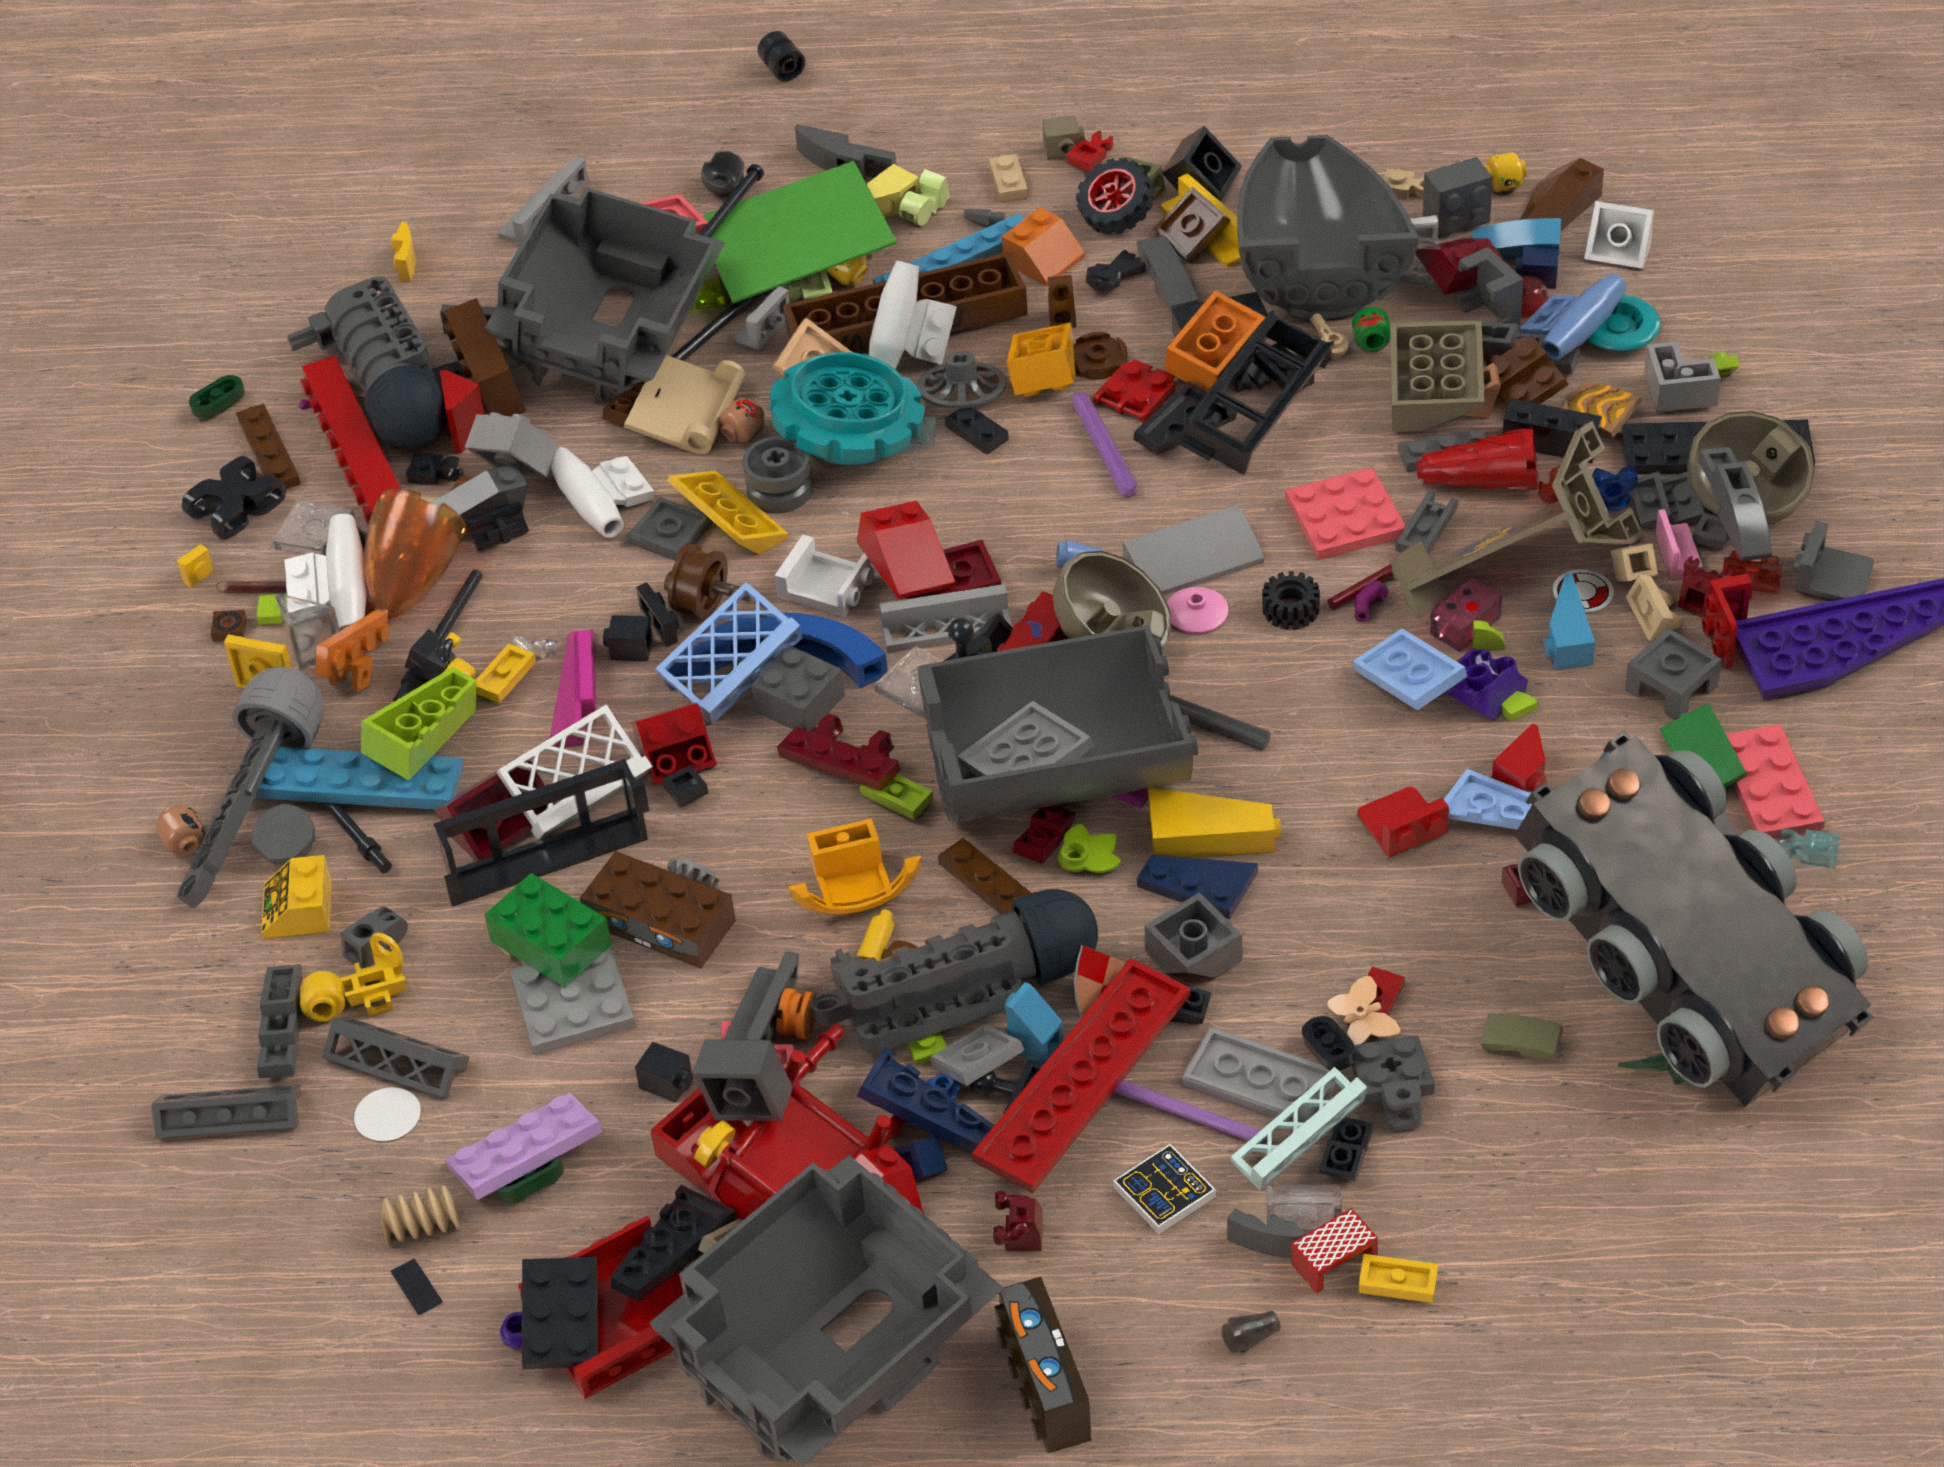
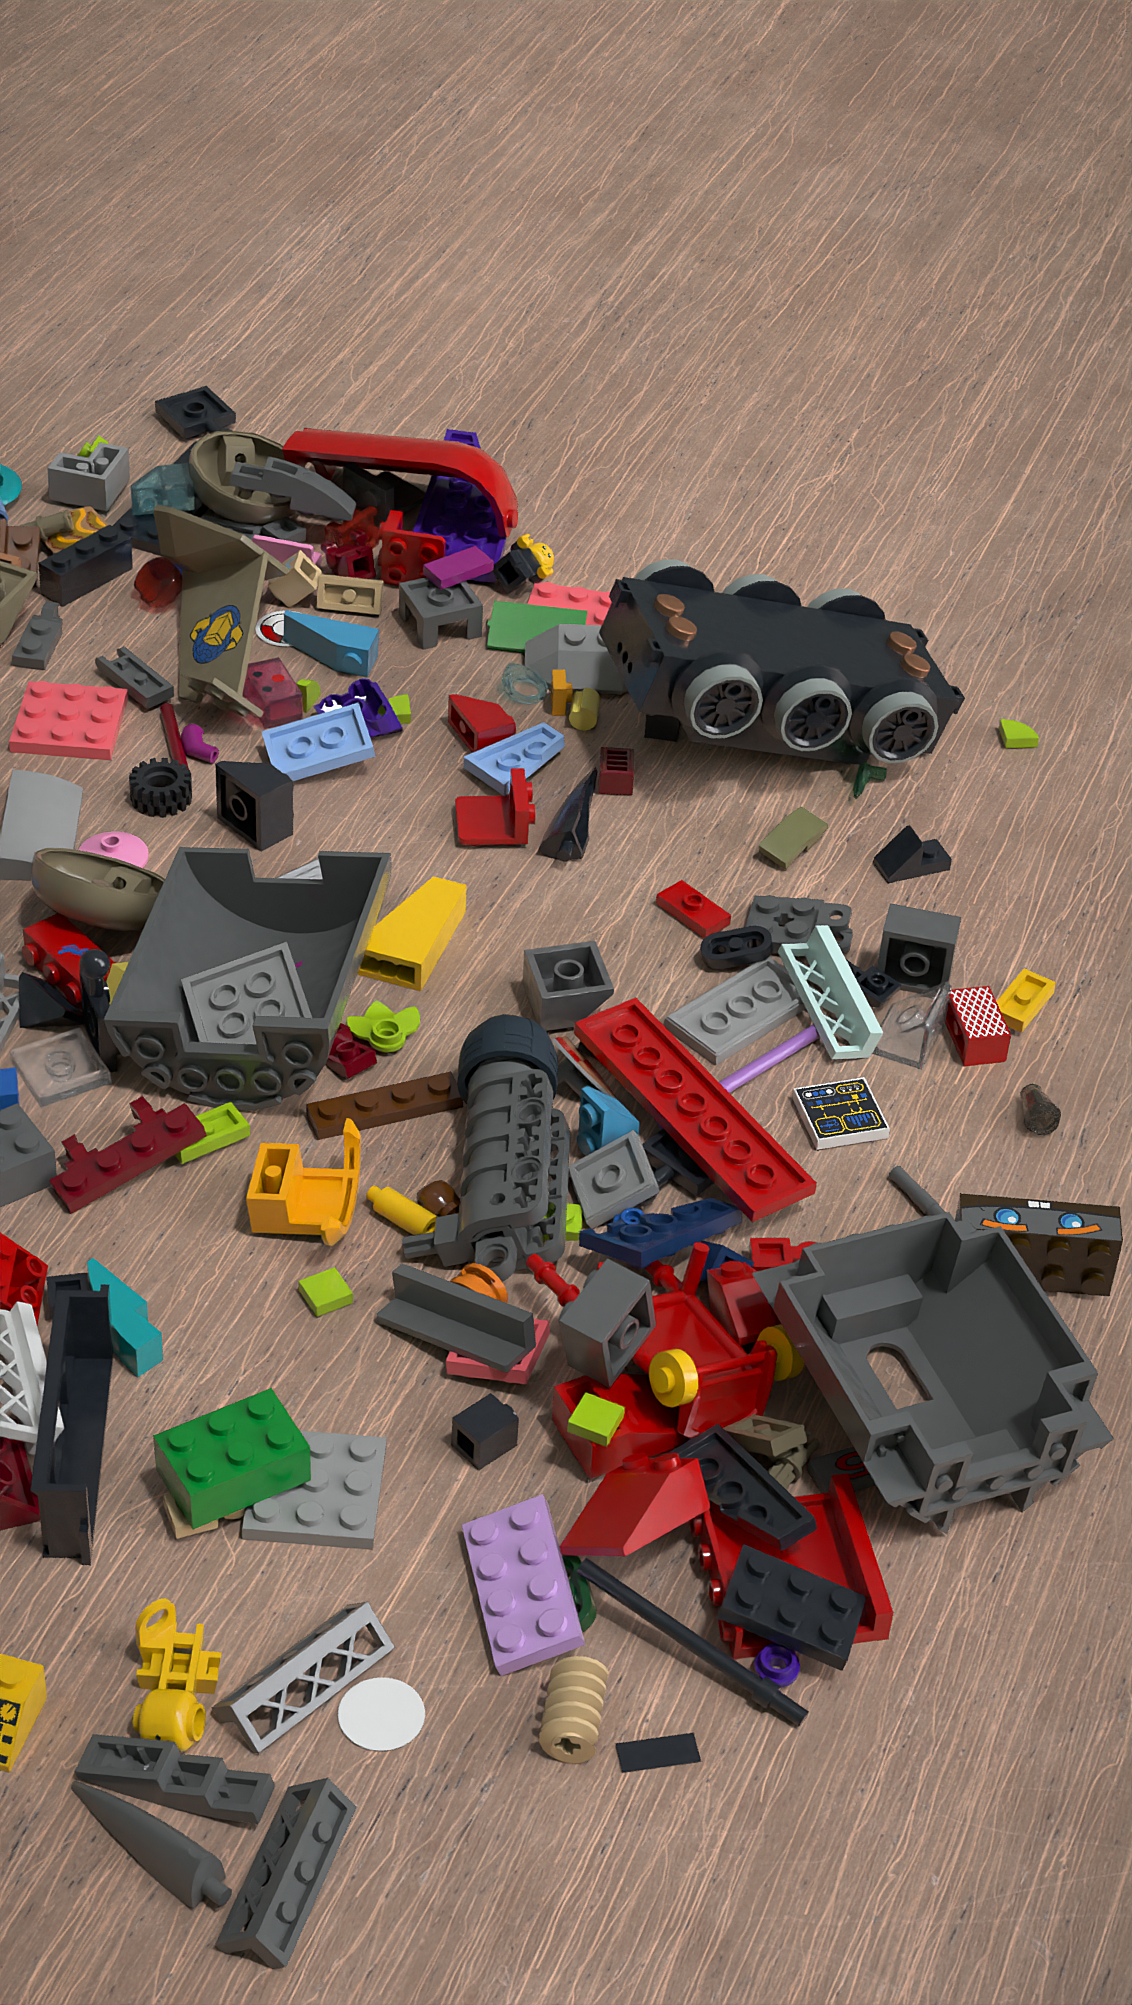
camera: 75 degrees left, 5 degrees down
dark grey leg [340,906,408,969] -> none
reddish brown brick [580,851,736,968] -> none
light grey gear [667,857,720,888] -> none
dark red piece [993,1191,1043,1251] -> none
dark blue wing [1137,855,1258,919] -> none
dark grey slope [1227,1208,1306,1258] -> none
light nougat piece [1327,975,1401,1045] -> none
red cone [1416,427,1539,490] -> none
none -> dark tan axle [19,510,74,540]
none -> dark grey piece [71,1781,232,1909]
none -> teal slope [87,1258,163,1377]
none -> clear light blue slope [130,463,194,515]
none -> black plate [155,386,236,439]
none -> black slope [215,761,294,852]
none -> red panel [282,428,518,537]
none -> lime tile [298,1267,353,1317]
none -> magenta tile [423,546,494,590]
none -> black piece [492,534,554,594]
none -> black piece [539,767,598,862]
none -> red slope [559,1453,711,1557]
none -> lime tile [567,1392,625,1447]
none -> black bar [577,1558,809,1727]
none -> red plate [749,1238,817,1271]
none -> black slope [873,825,952,884]
none -> dark grey brick [877,903,962,999]
none -> dark grey piece [889,1166,946,1216]
none -> lime tile [998,719,1039,748]

